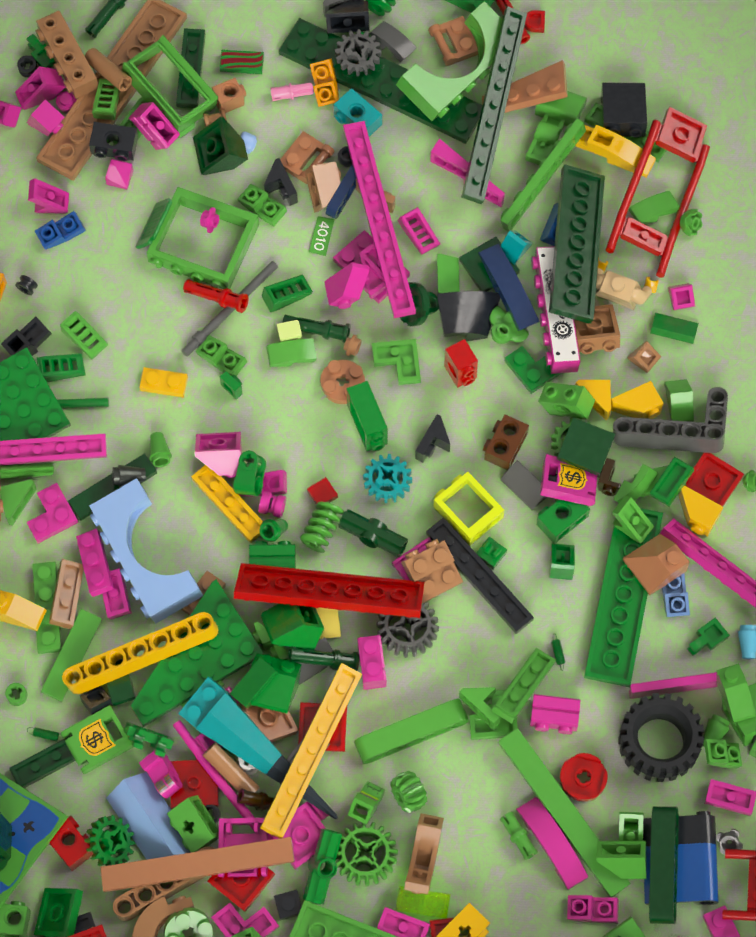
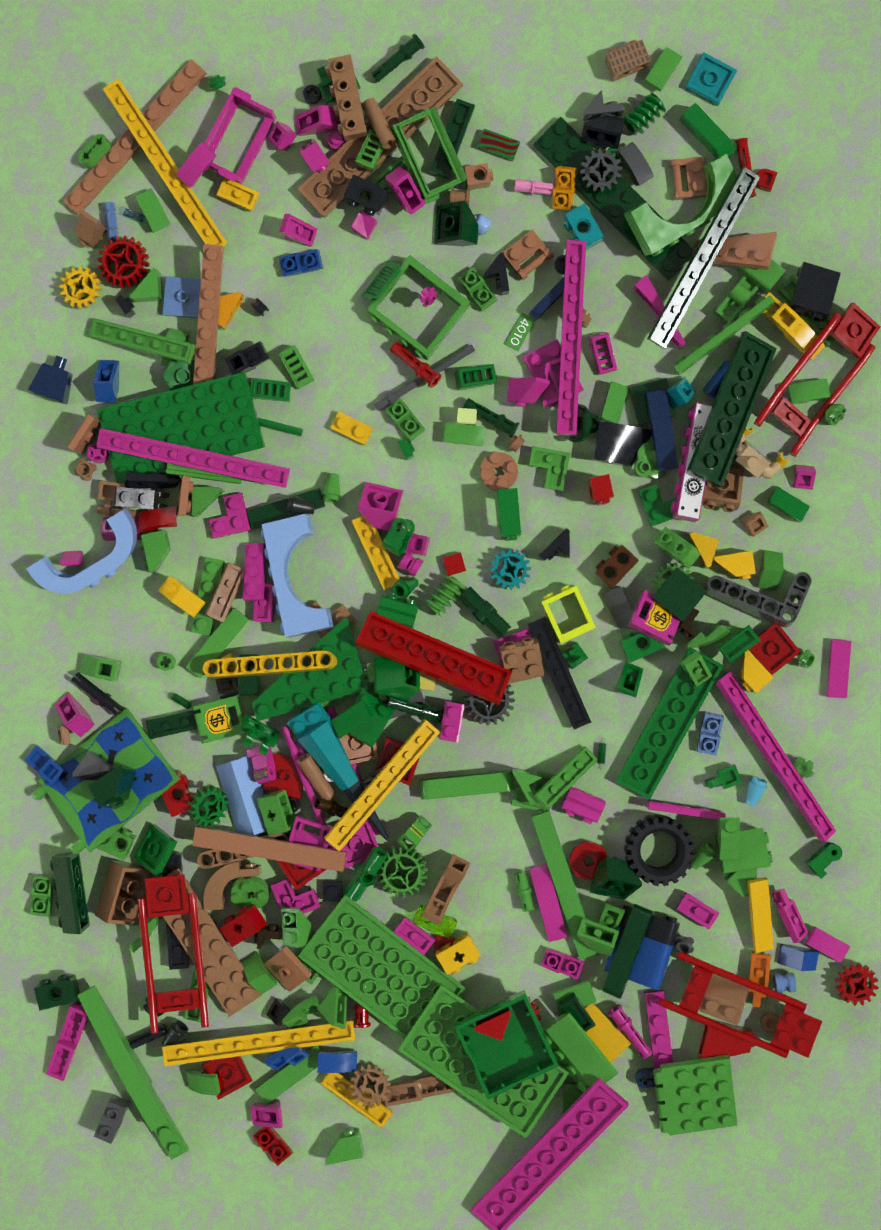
camera: 15 degrees right, 20 degrees up
slope [304,162,341,213] -> none
bright green gear [390,771,427,813] -> none
nougat slope [623,534,690,595] -> none
bright green slope [704,739,742,769] -> none
none -> dark green slope [590,856,642,900]

